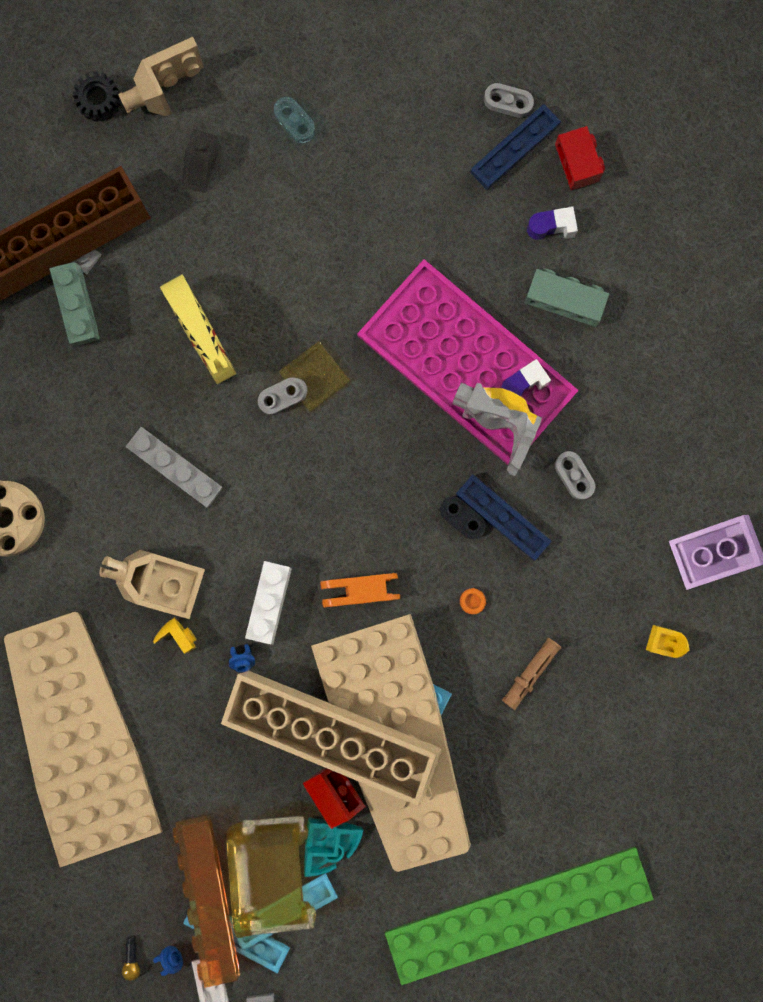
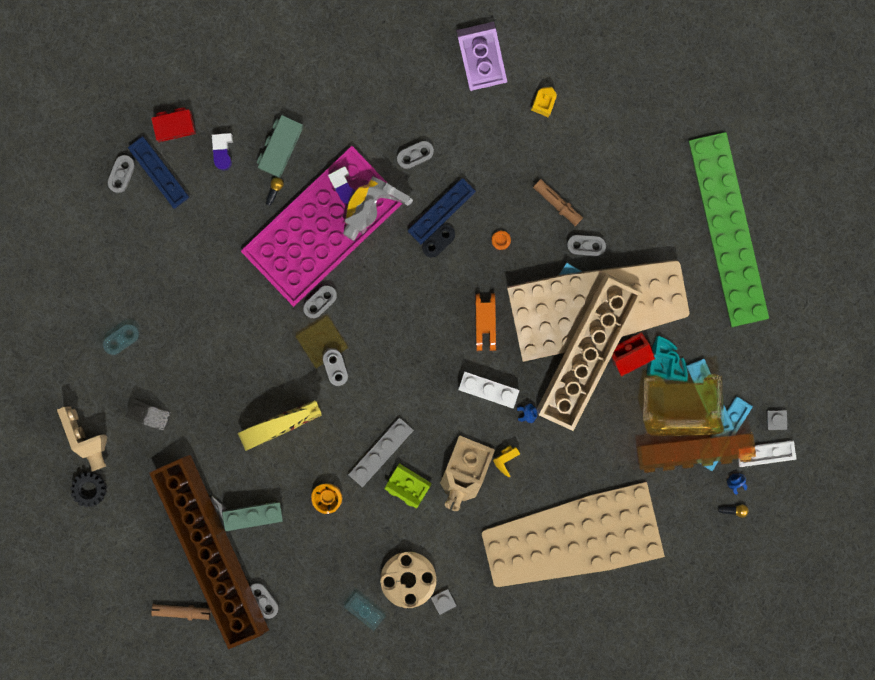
camera: 85 degrees left, 5 degrees up
none -> piece [266,177,284,206]
none -> light grey plate [304,286,337,318]
none -> light orange helmet [311,483,343,514]
none -> lime bracket [384,464,432,508]
none -> light grey plate [567,235,606,256]

